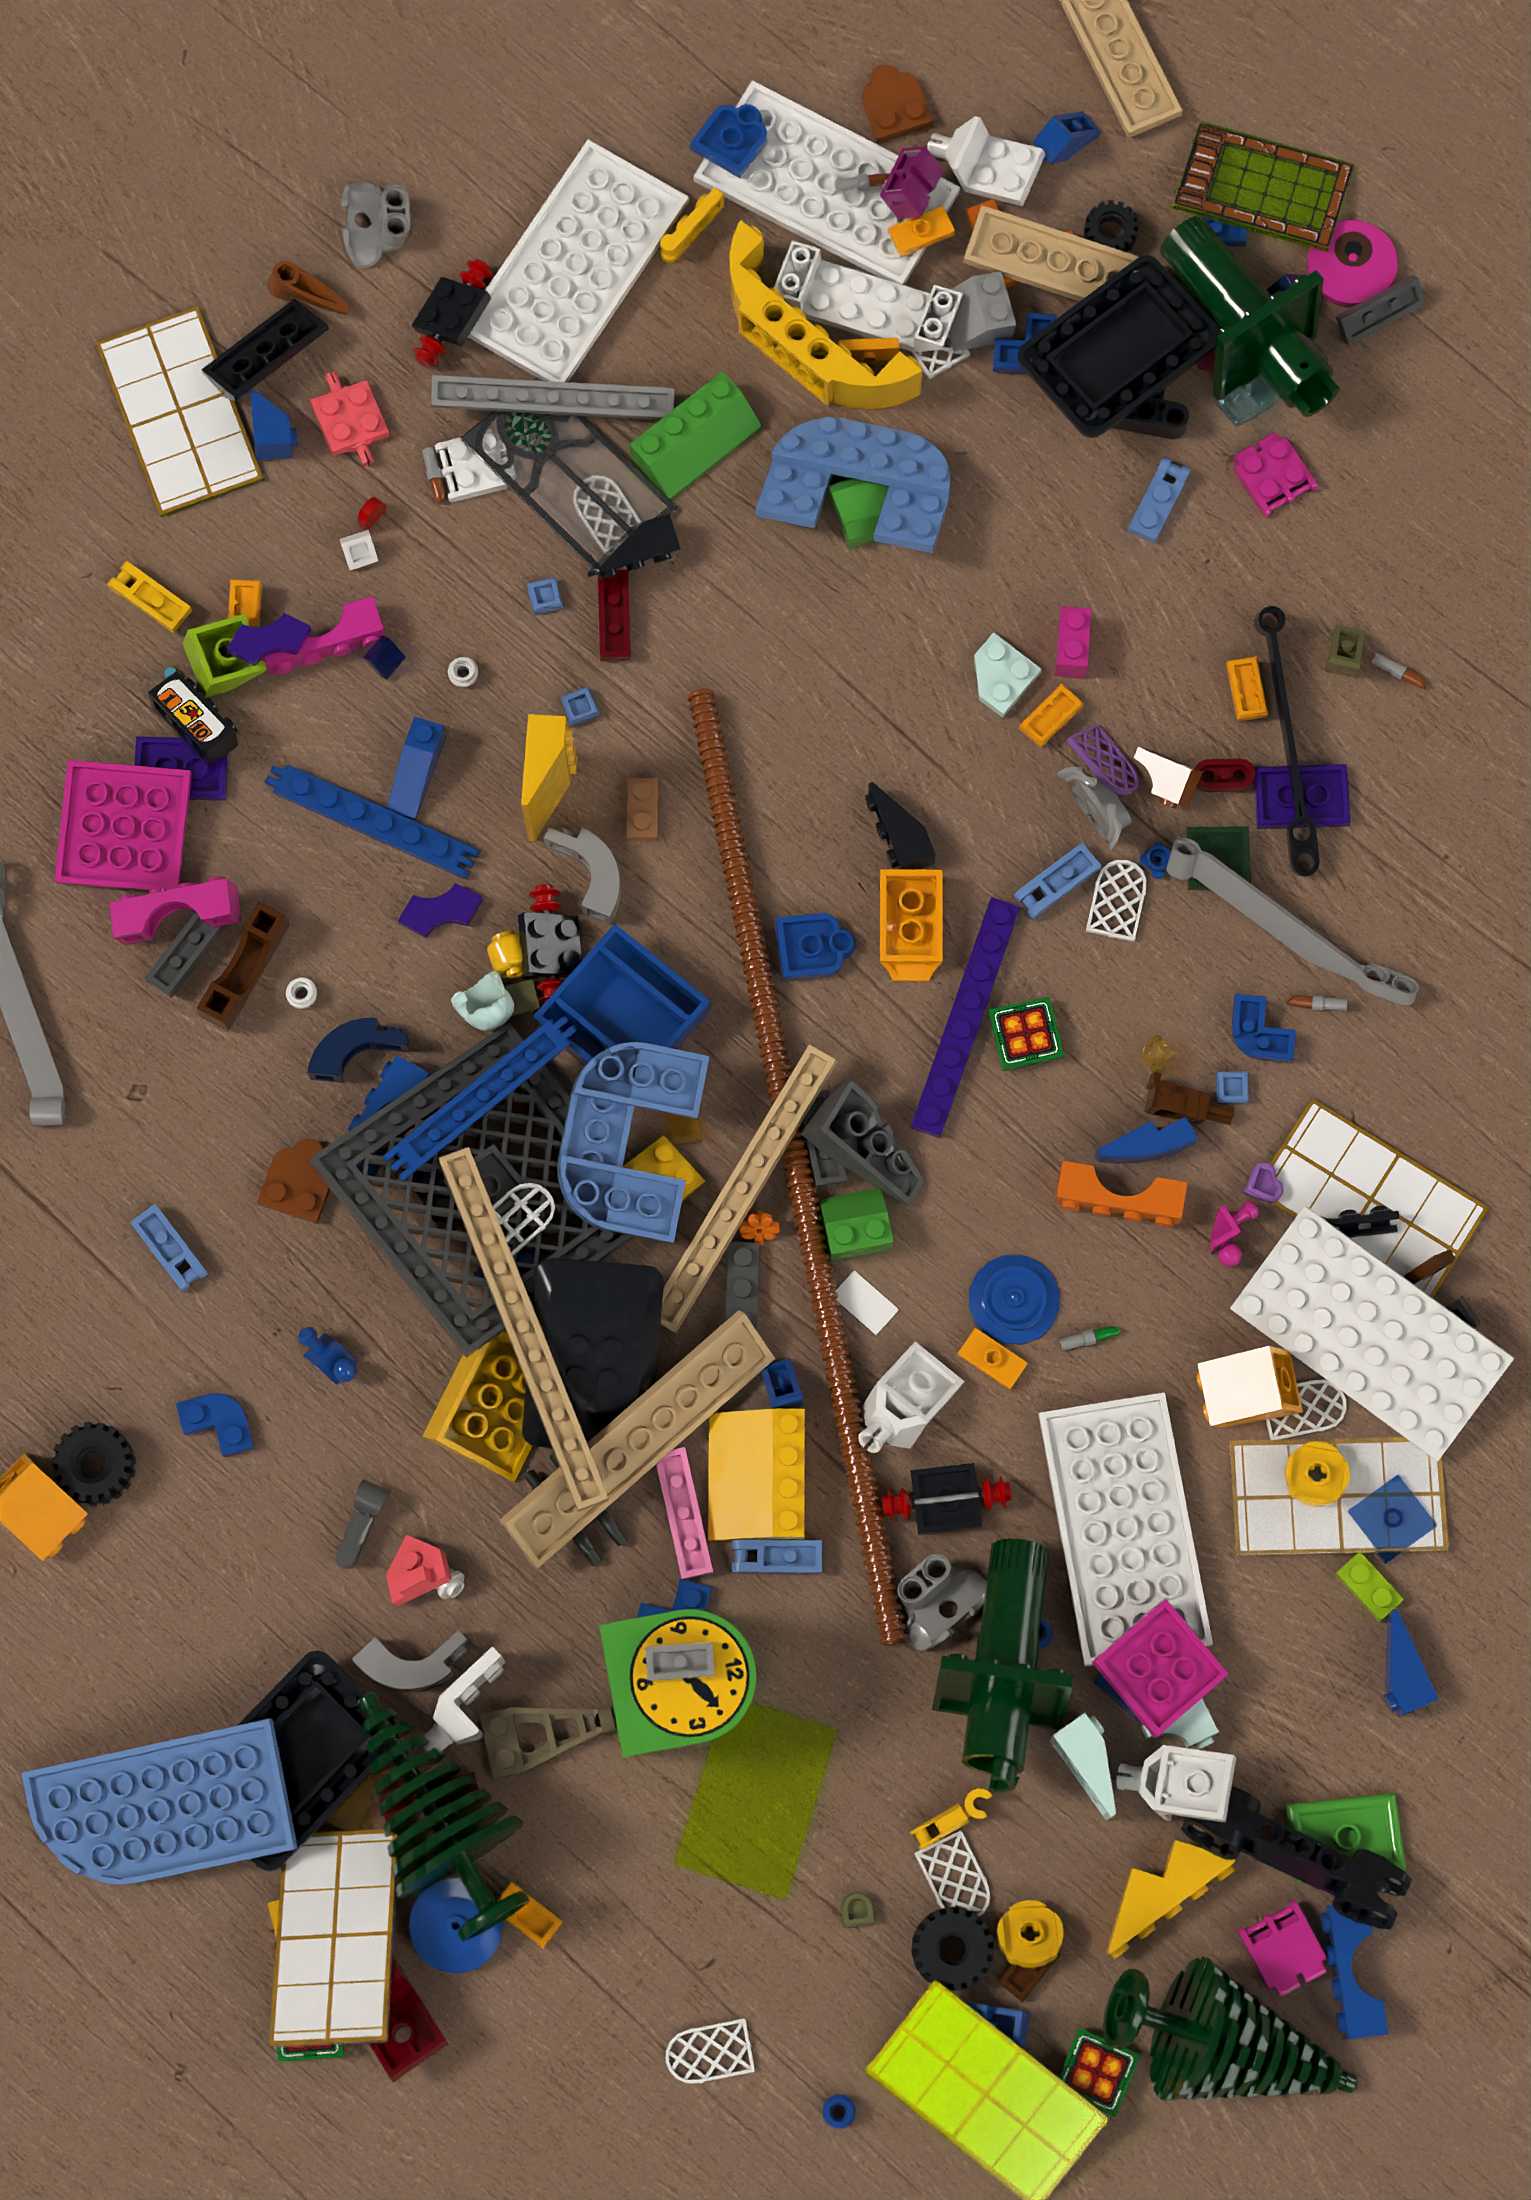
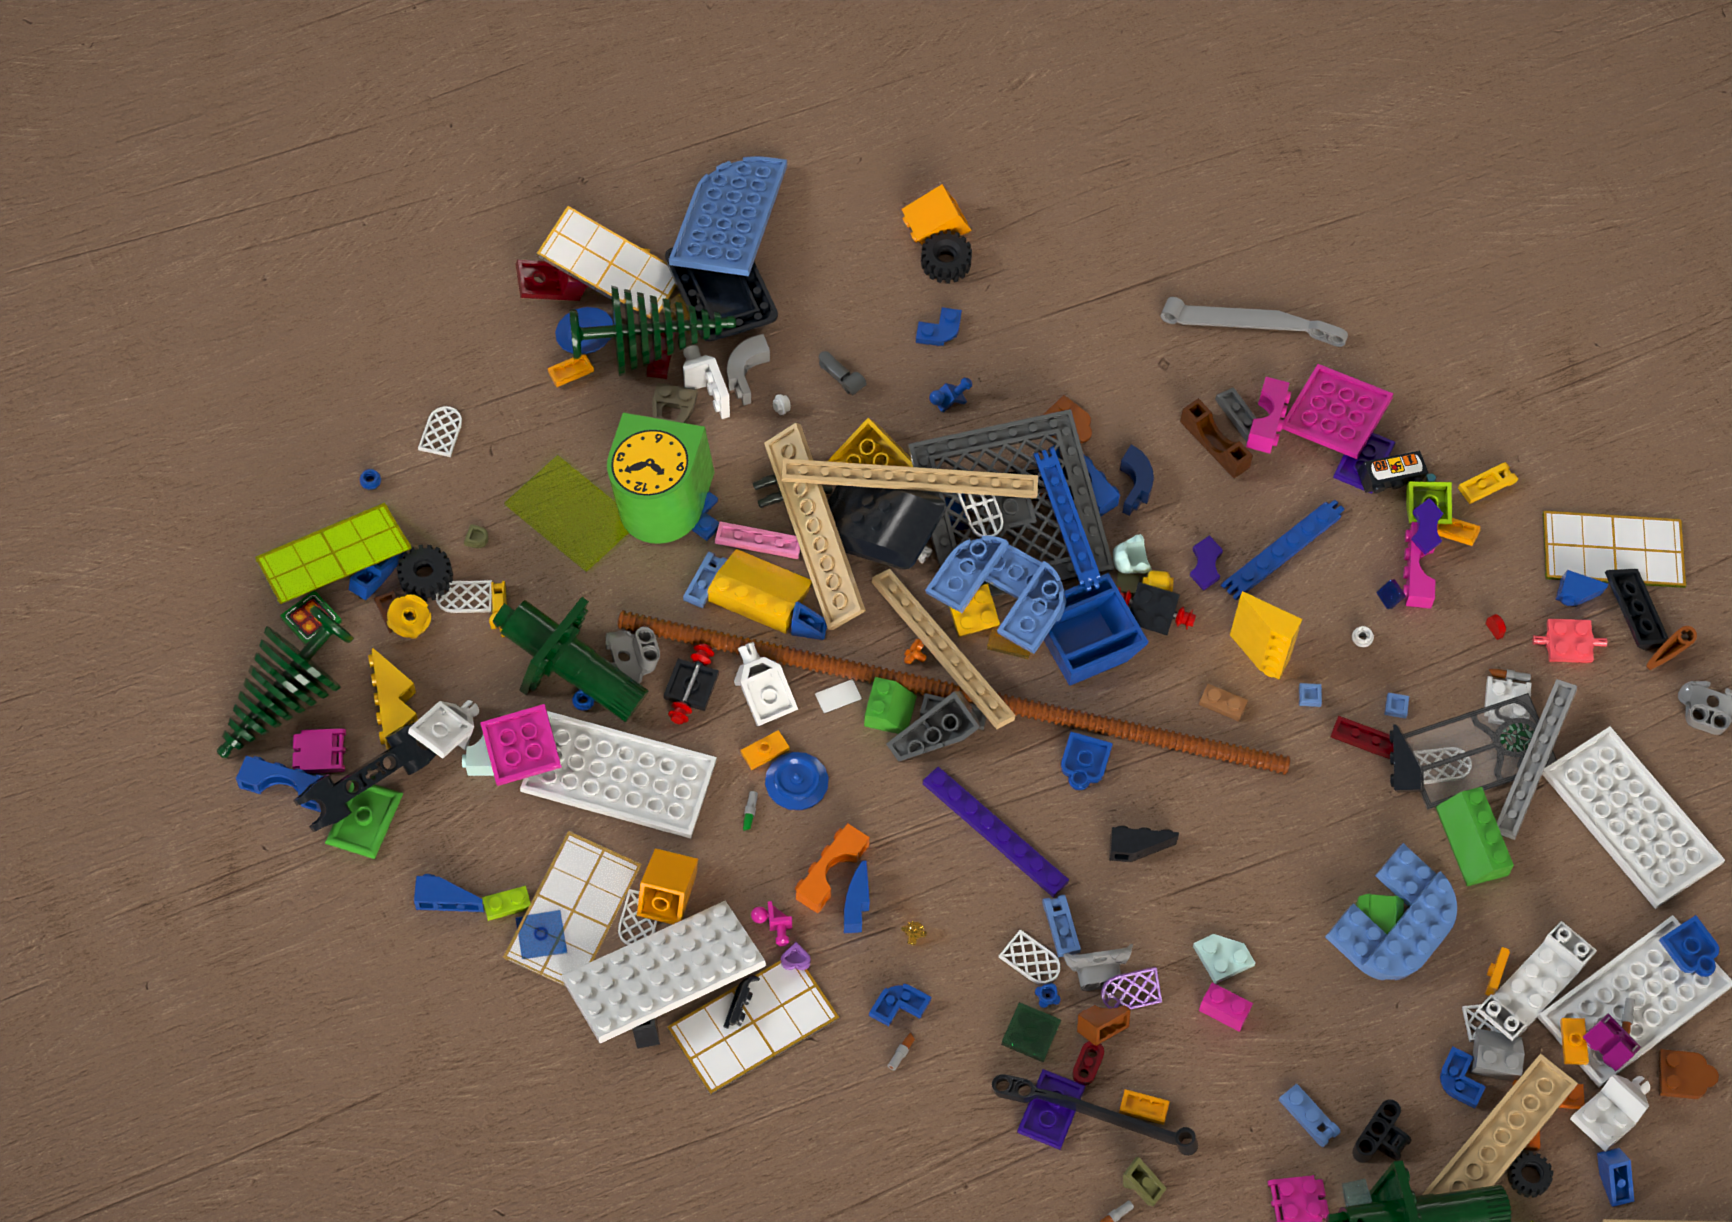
camera: 110 degrees right, 15 degrees down
medium blue plate [130,1204,208,1293] -> none
white plate [286,978,317,1009] -> none
white plate [339,530,378,570] -> none
blue slope [386,716,446,821] -> none
coral plate [386,1534,452,1606] -> none
black plate [411,259,493,368] -> none
light grey arch [544,827,621,925] -> none
light grey plate [645,1642,715,1681] -> none
yellow plate [660,187,724,263] -> none
dark grey plate [725,1242,760,1331] -> none
yellow slope [729,220,922,410] -> none
light orange slope [880,869,943,981] -> none
tile [988,997,1064,1072] -> none
black wedge [1017,255,1221,438] -> none
light orange plate [1019,683,1084,749] -> none
light aqua slope [1049,1713,1116,1821] -> none
reddish brown piece [1144,1072,1235,1125] -> none
light grey piece [1166,838,1419,1005] -> none
medium blue tile [1215,1071,1249,1105] -> none
yellow plate [1284,1441,1350,1507] -> none
reddish brown tile [1403,1249,1456,1285] -> none

